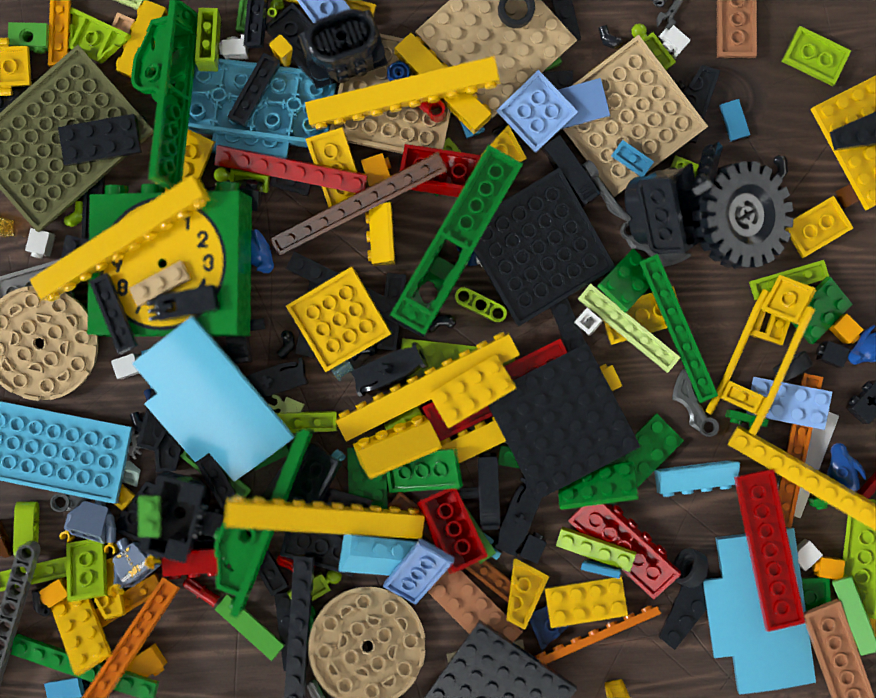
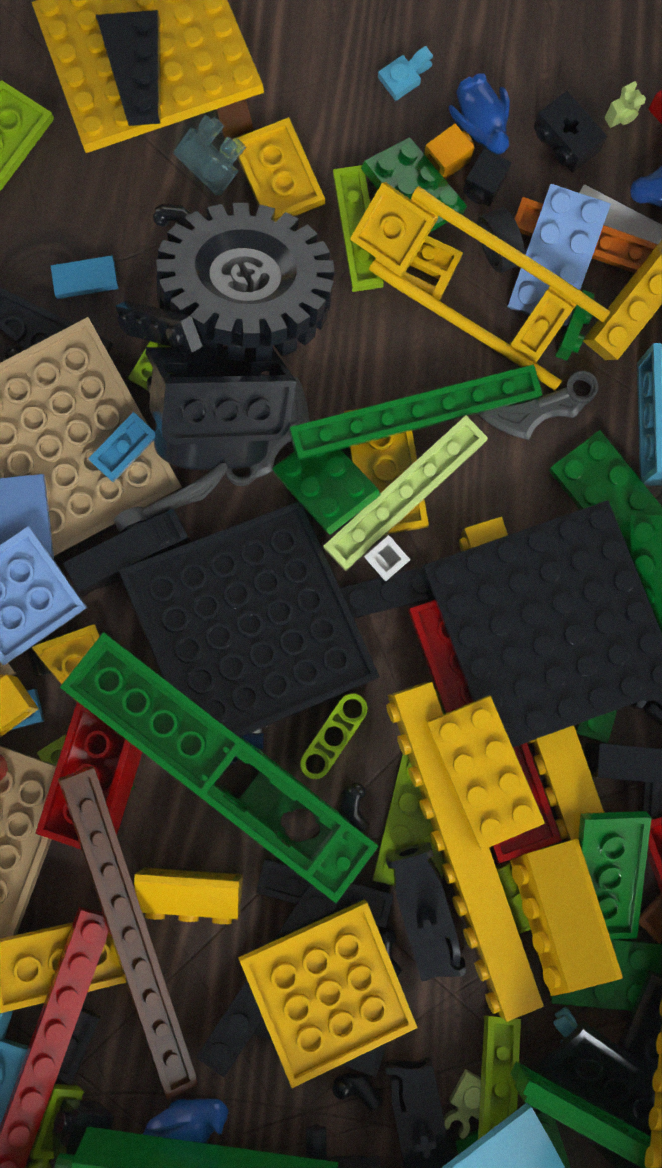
camera: 90 degrees left, 5 degrees down
clear light blue bush [331,360,355,381] -> none
light orange brick [361,153,391,187] -> none
none -> clear light blue plate [173,115,246,195]

